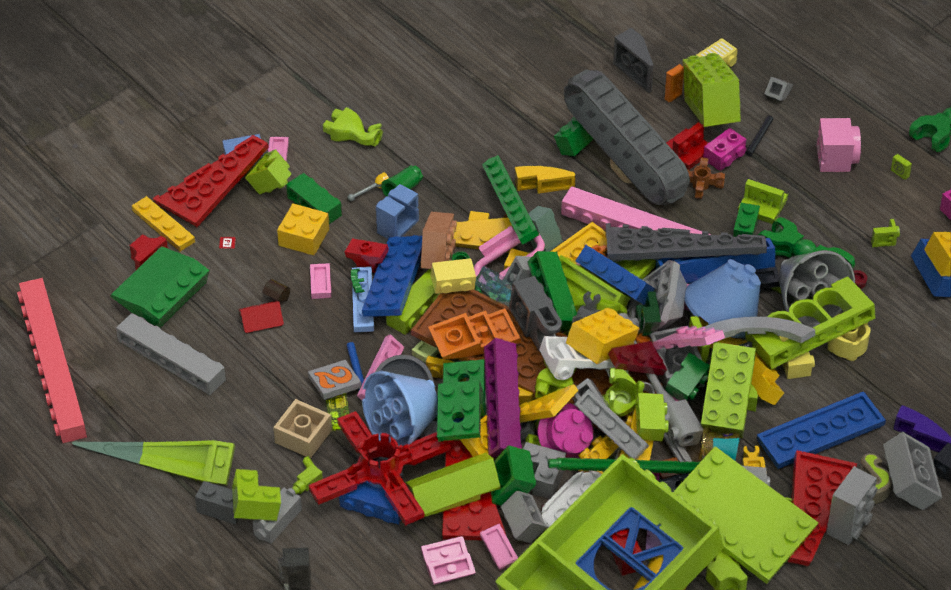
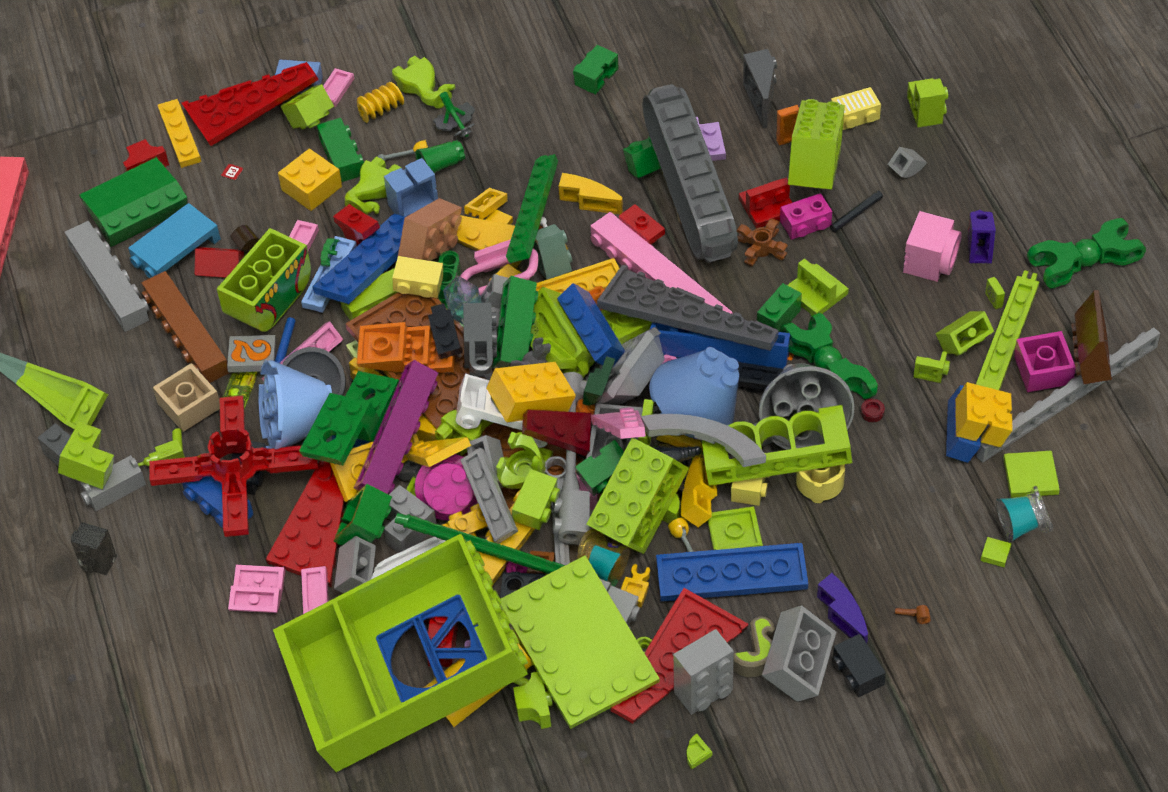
camera: 25 degrees right, 5 degrees up
lime slope [406,453,500,517] -> none
none -> dark azure panel [128,203,221,278]
none -> dark orange brick [141,271,230,383]
none -> lime brick [217,228,311,332]
none -> lime hips [345,156,402,215]
none -> yellow piece [356,82,404,123]
none -> black hinge [428,303,462,359]
none -> dark grey plant [433,92,475,138]
none -> yellow tile [464,188,507,220]
none -> green brick [573,45,619,95]
none -> red brick [619,204,665,245]
none -> yellow hinge [668,518,694,552]
none -> lime tile [687,734,712,769]
none -> lime tile [707,506,763,550]
none -> lime brick [907,78,948,127]
none -> lime brick [935,311,994,356]
none -> dark purple torso [968,210,996,263]
none -> lime hinge [976,270,1040,390]

